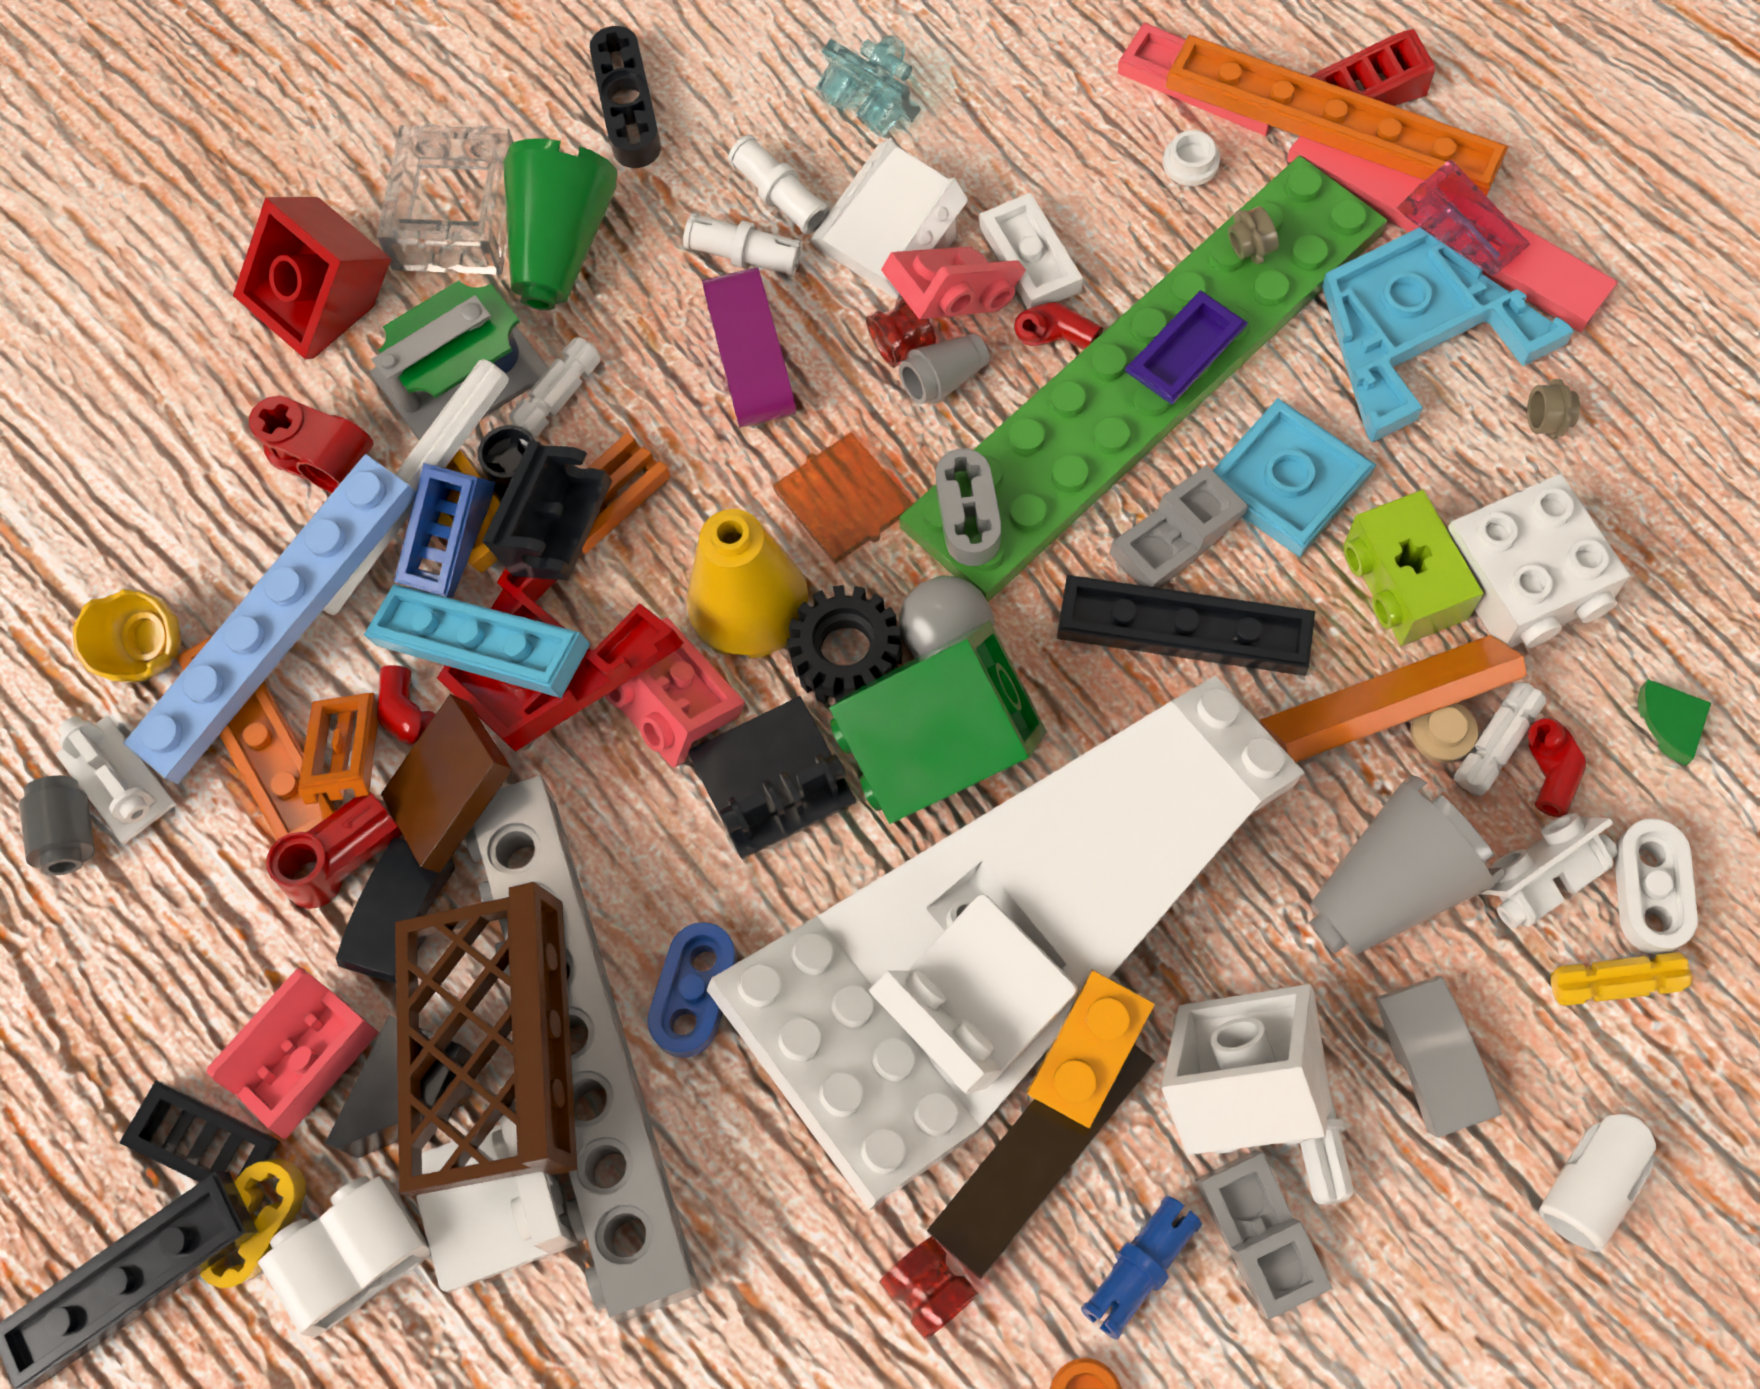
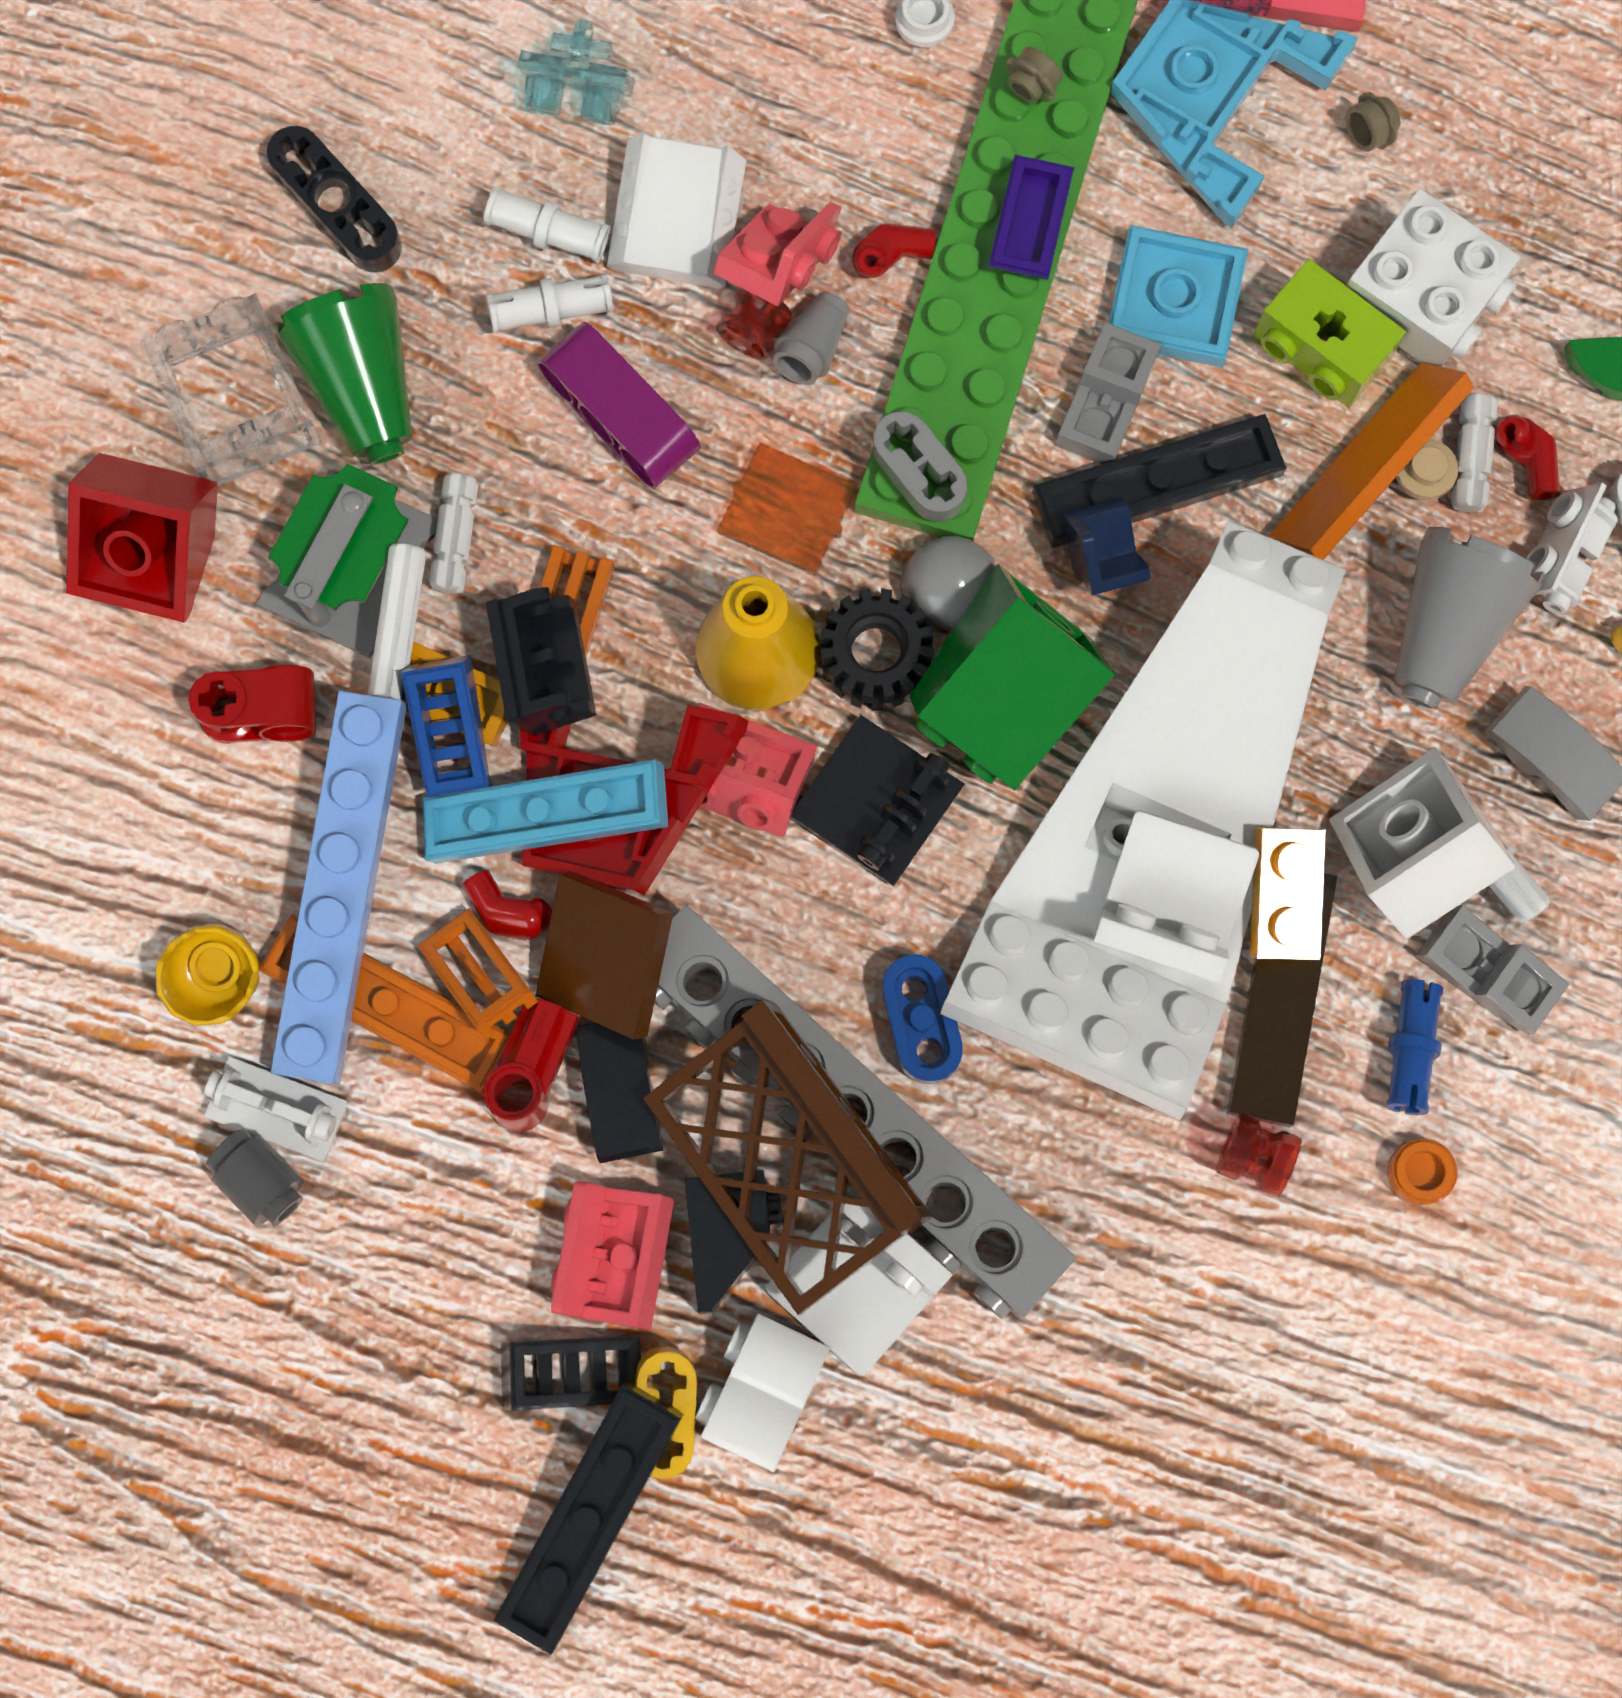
camera: 35 degrees left, 10 degrees up
black wheel [477,425,536,500] -> none
white plate [979,192,1083,309] -> none
none -> dark blue panel [1062,497,1151,596]

